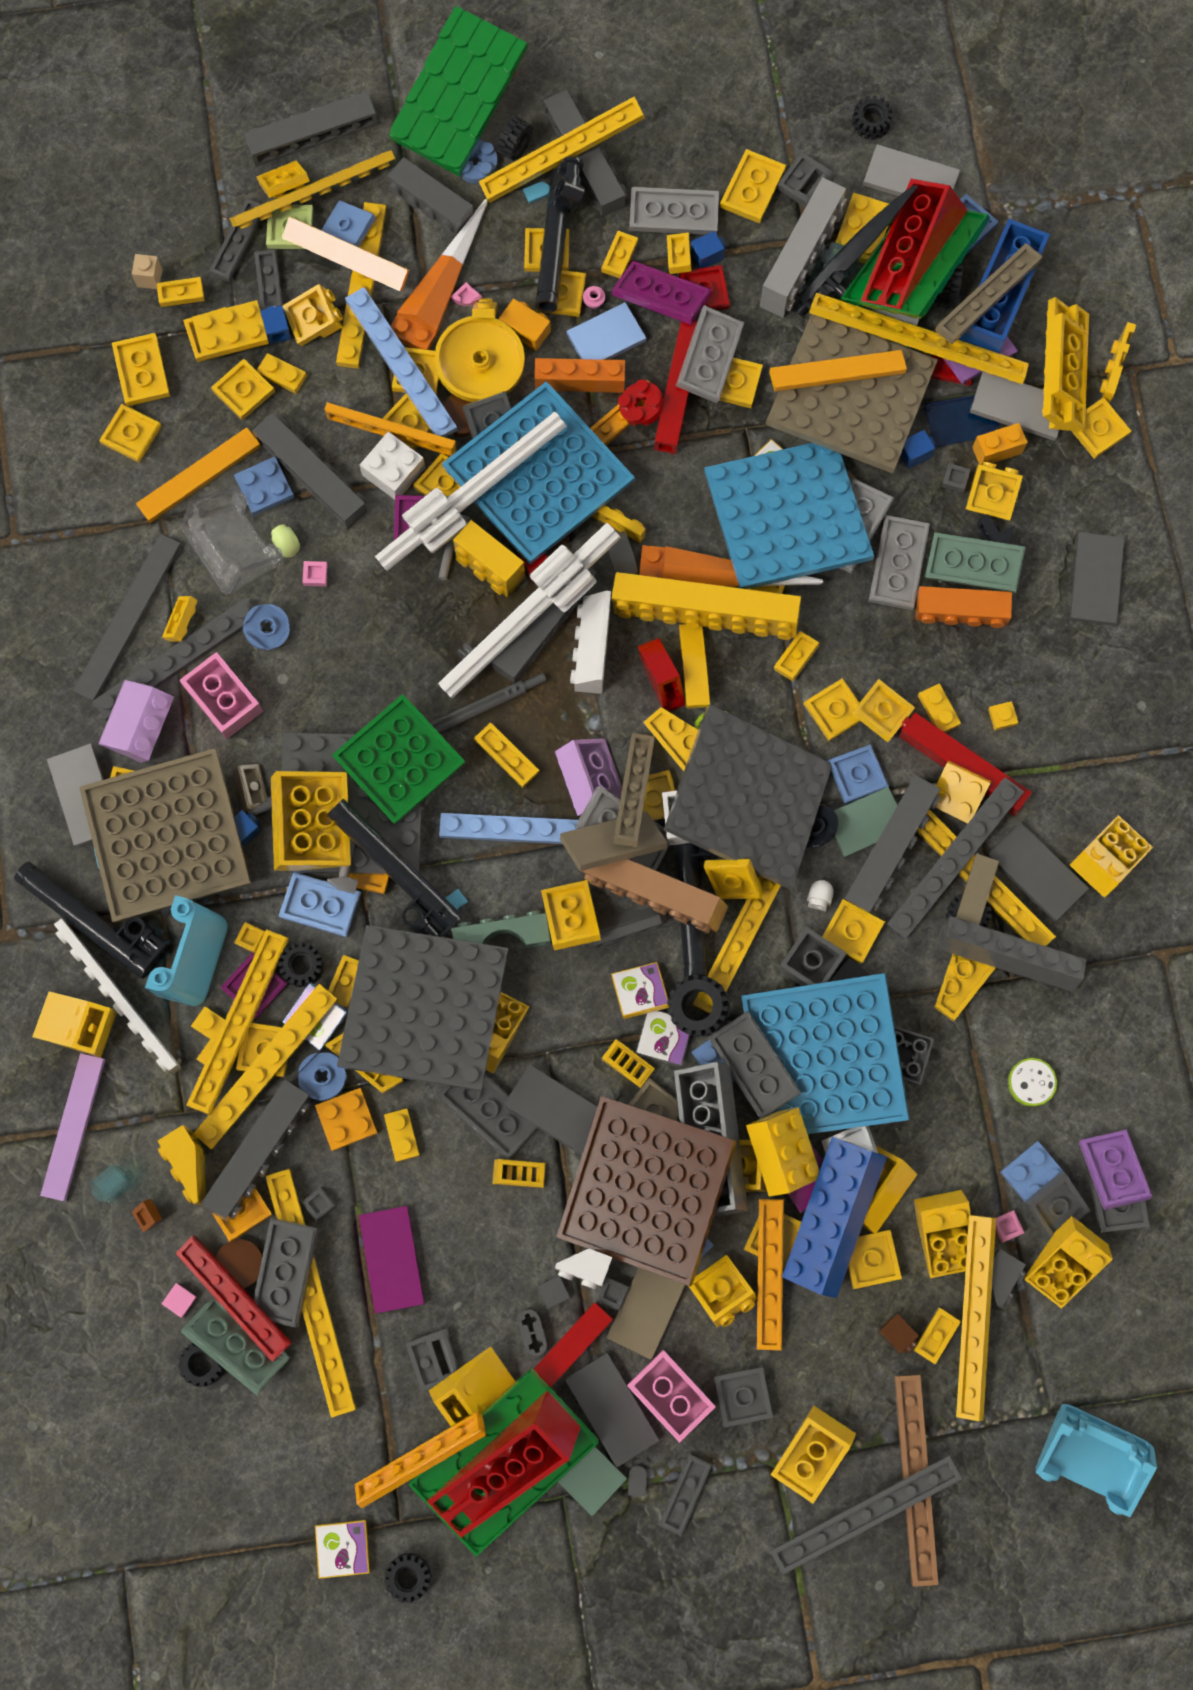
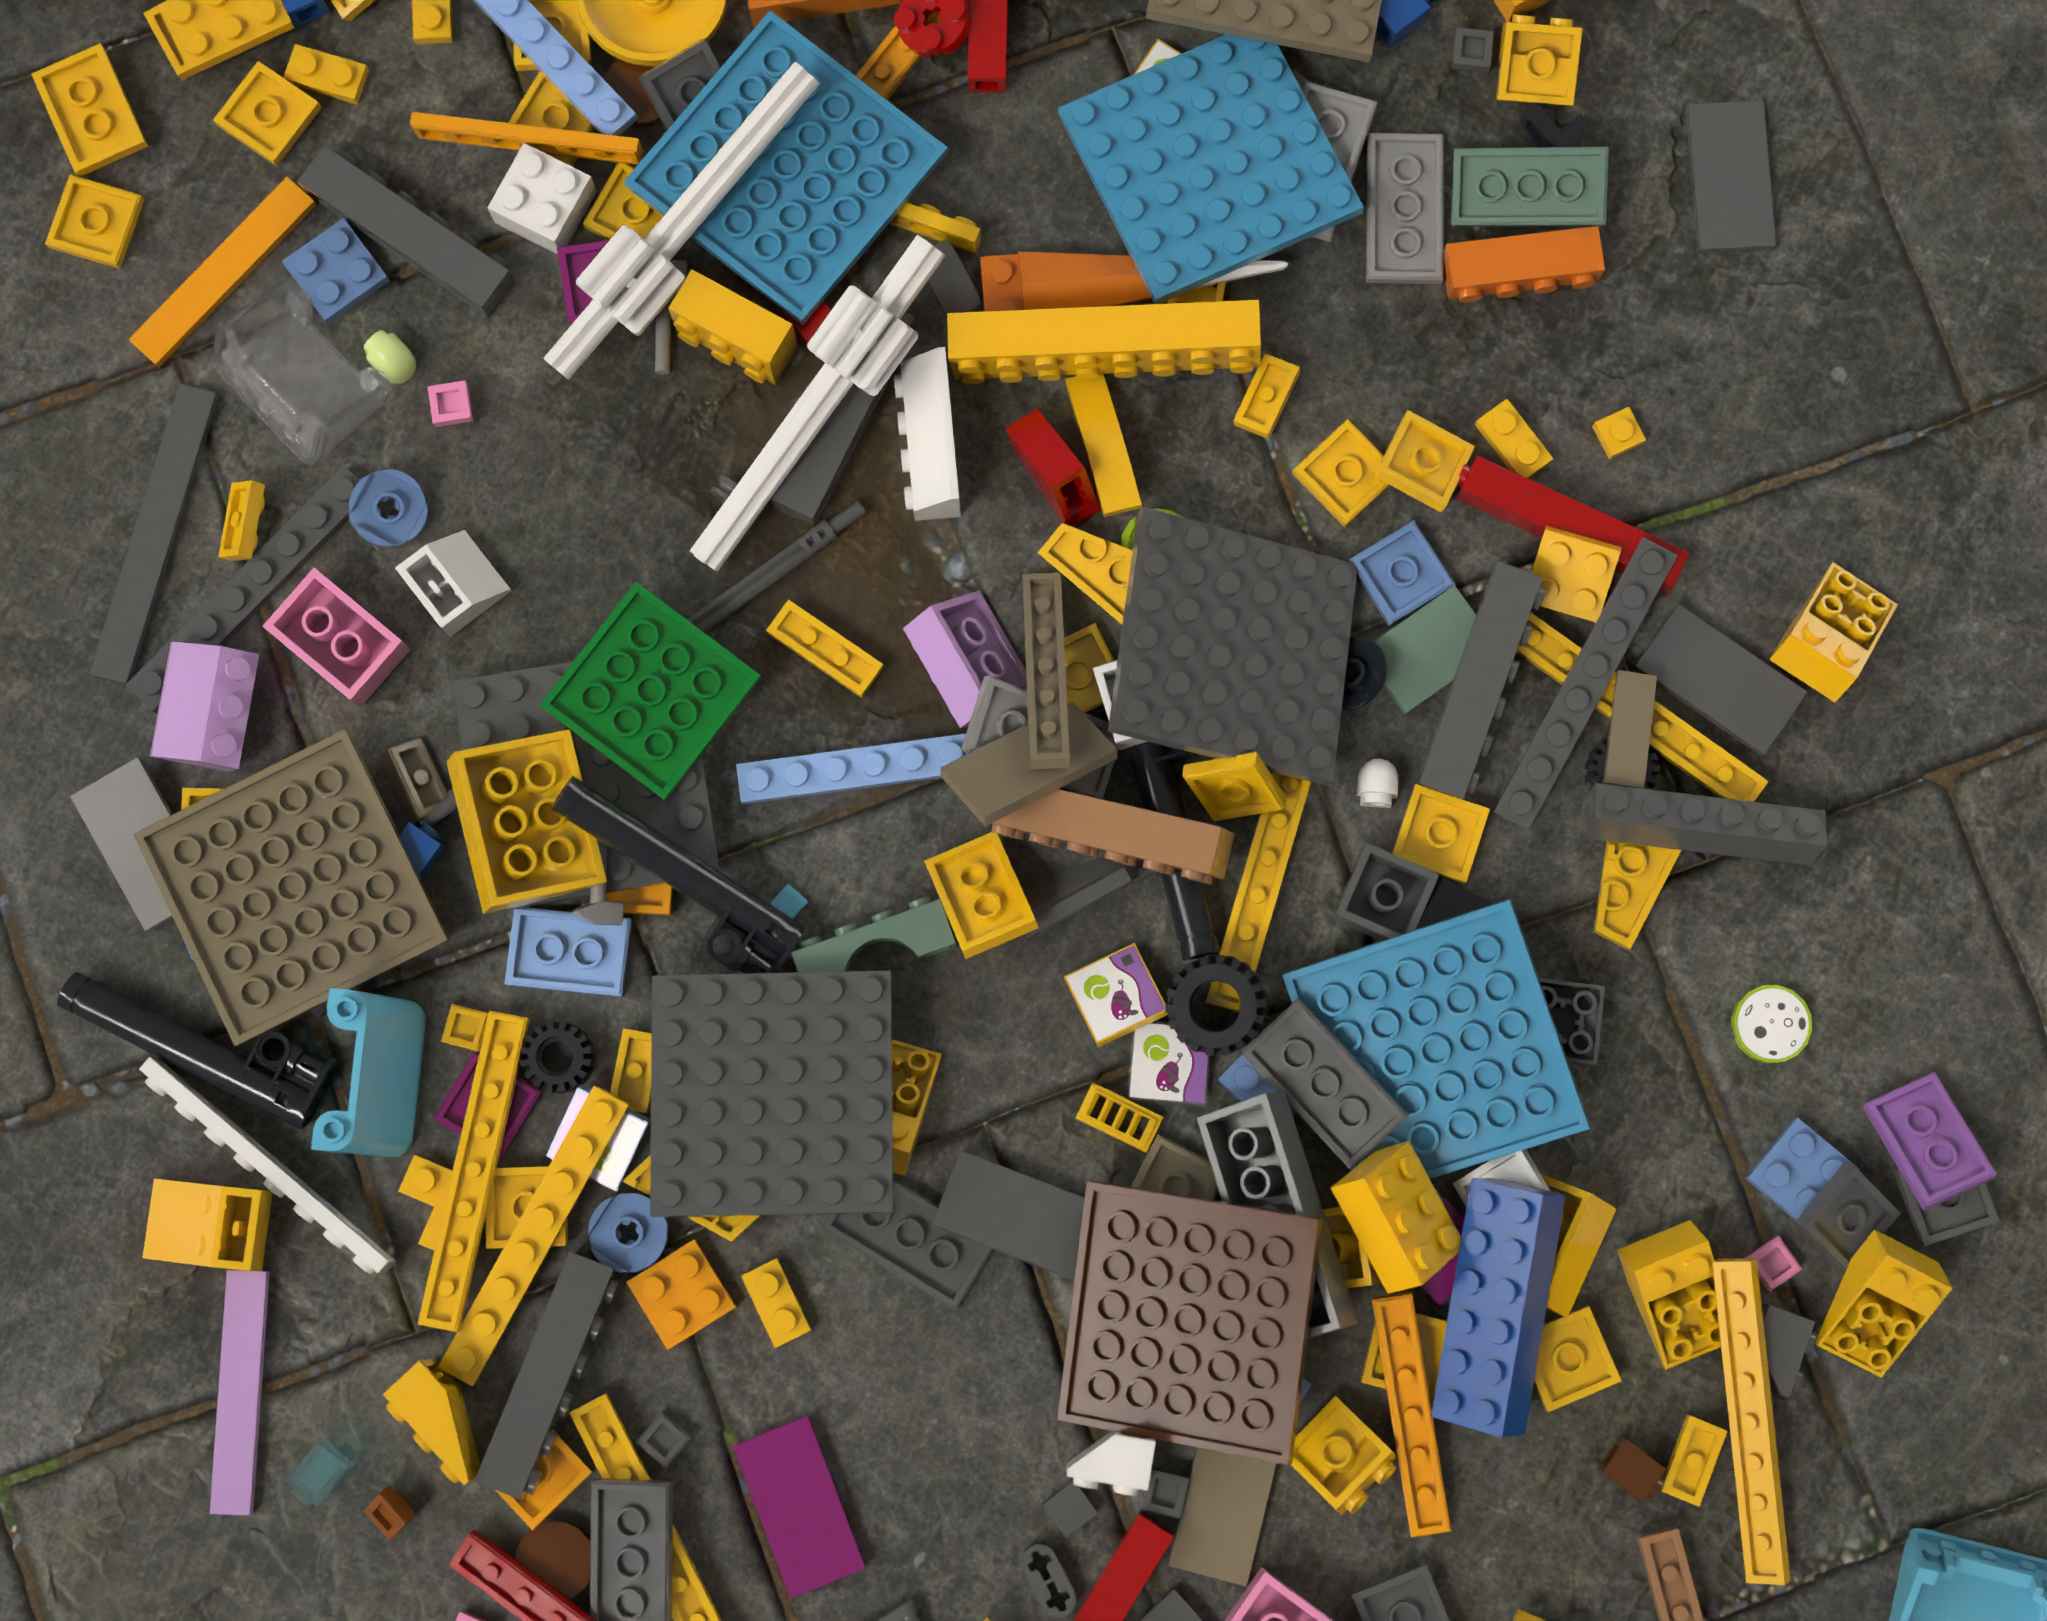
camera: 10 degrees left, 5 degrees up
yellow slope [493,1159,546,1188] -> none
none -> white slope [395,530,512,637]

